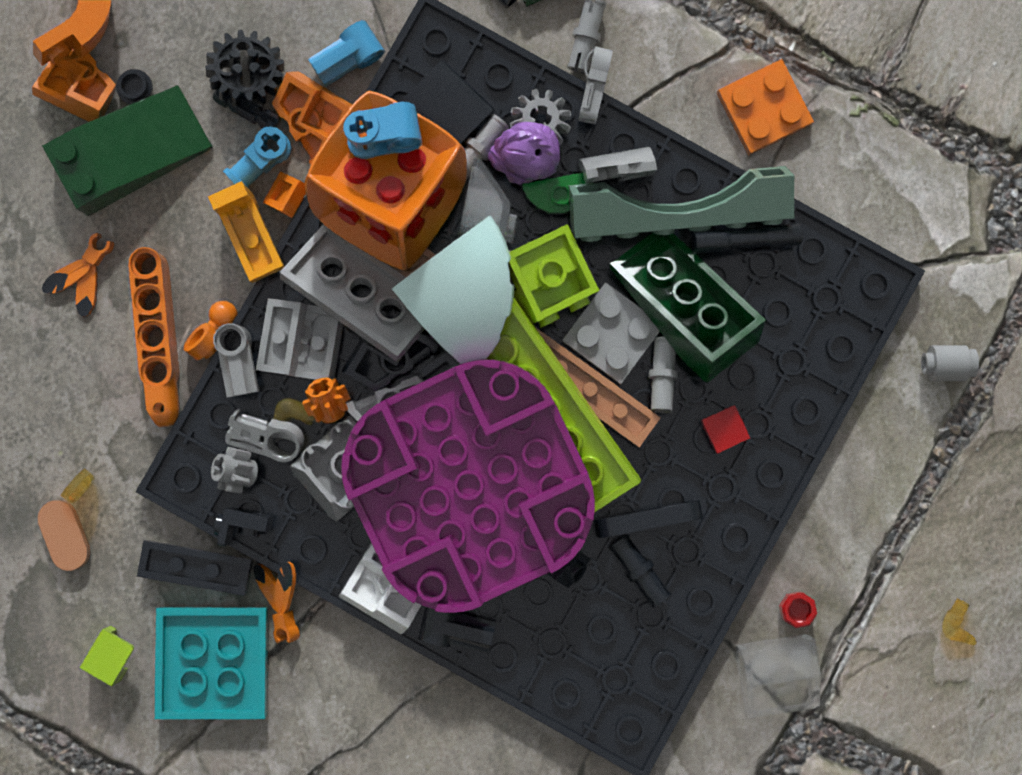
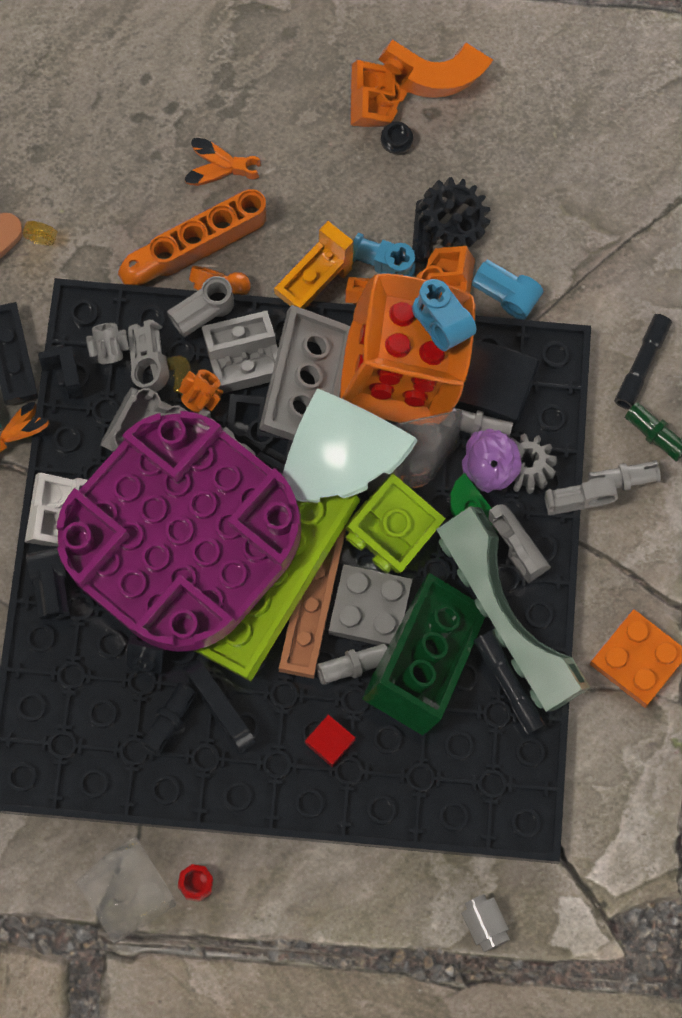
camera: 65 degrees right, 15 degrees down
dark green slope [42,85,213,216] -> none

